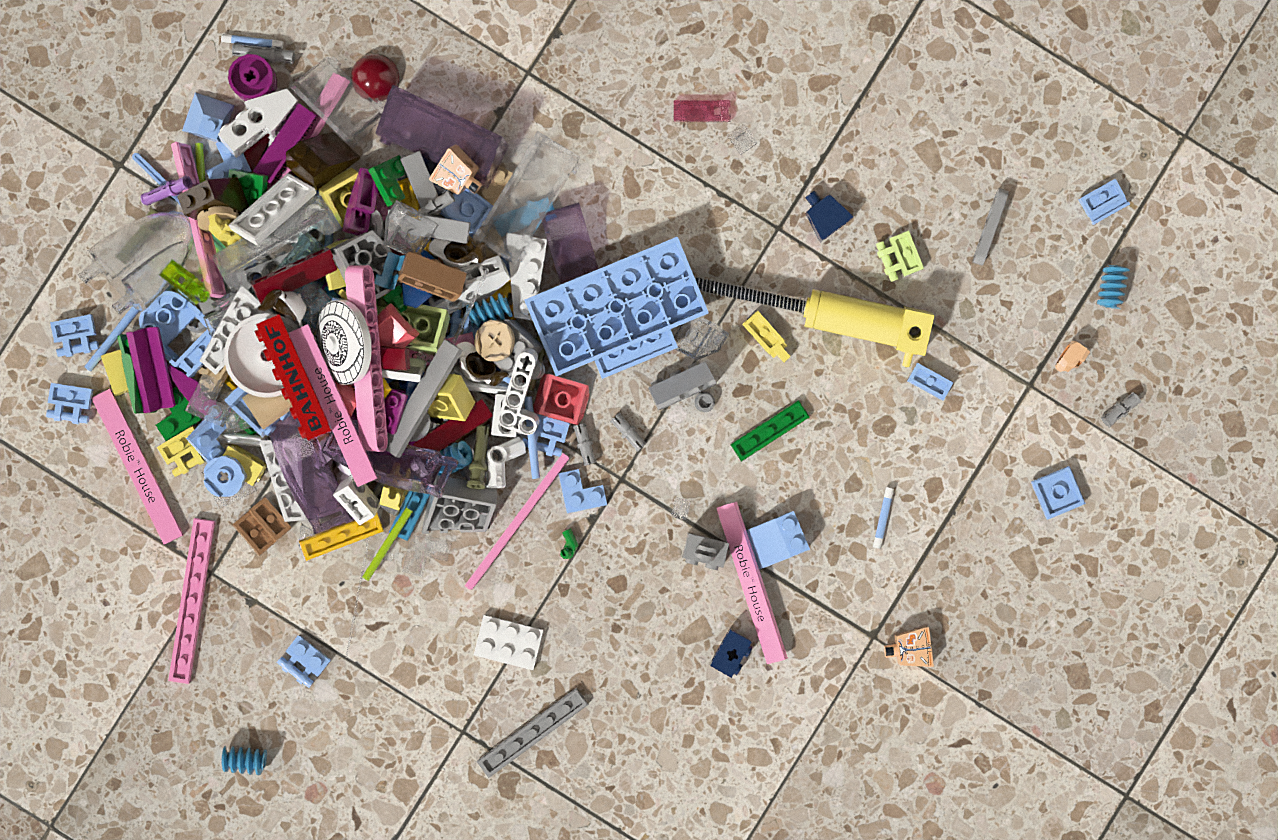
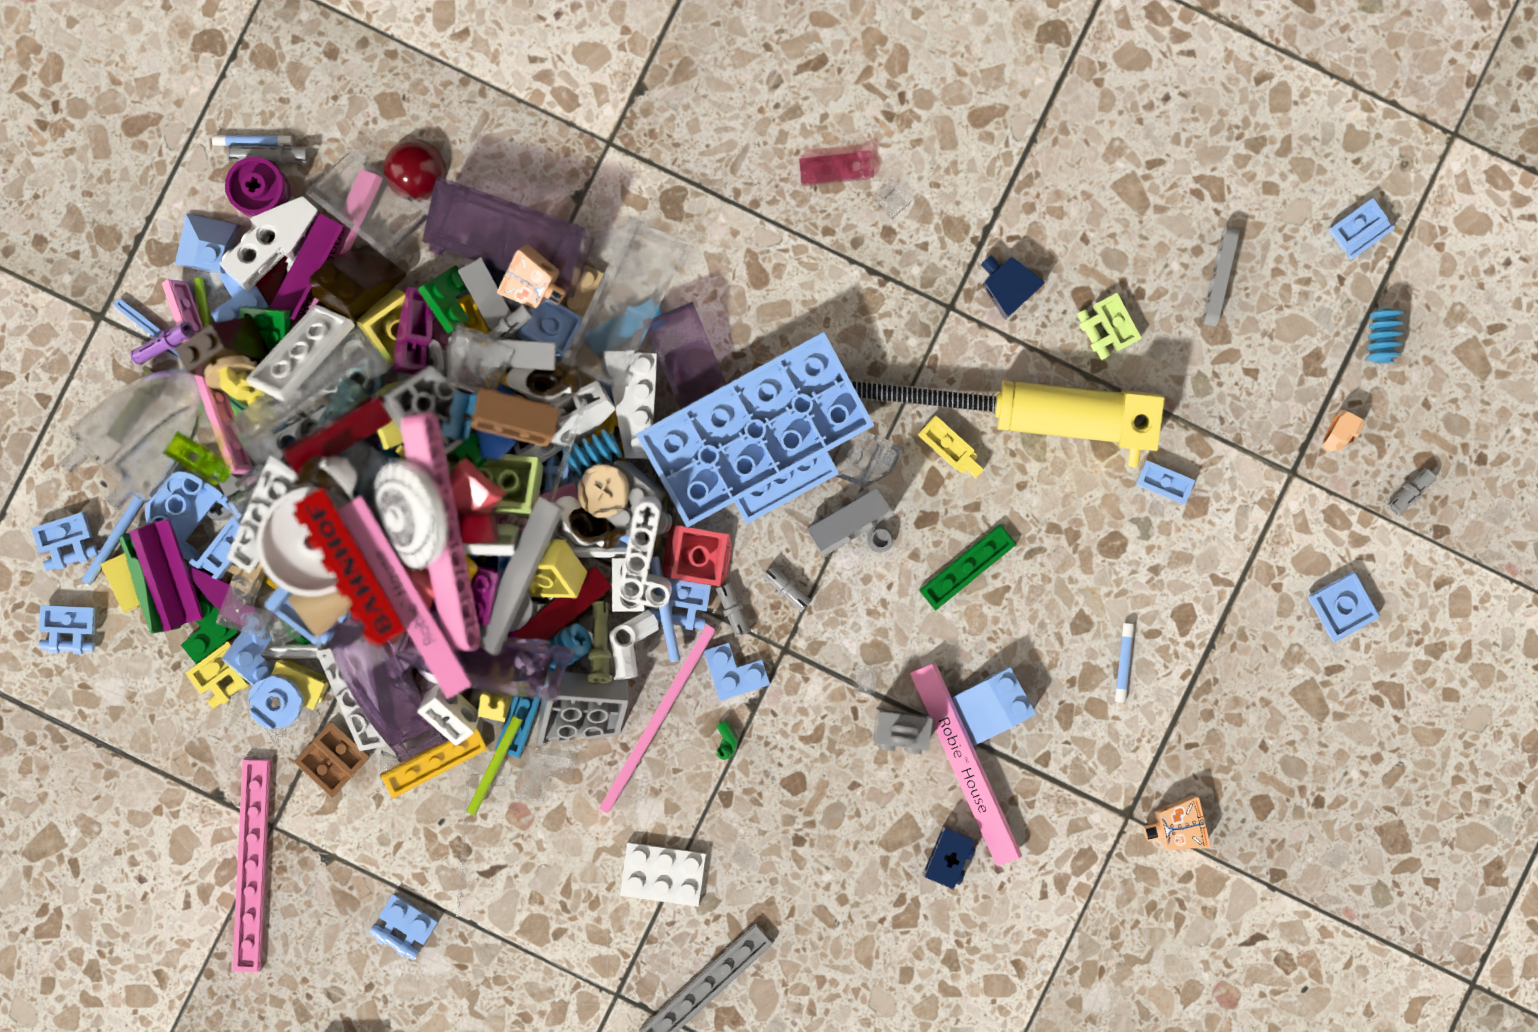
camera: 10 degrees left, 0 degrees up
bright pink tile [91,389,183,545] -> none

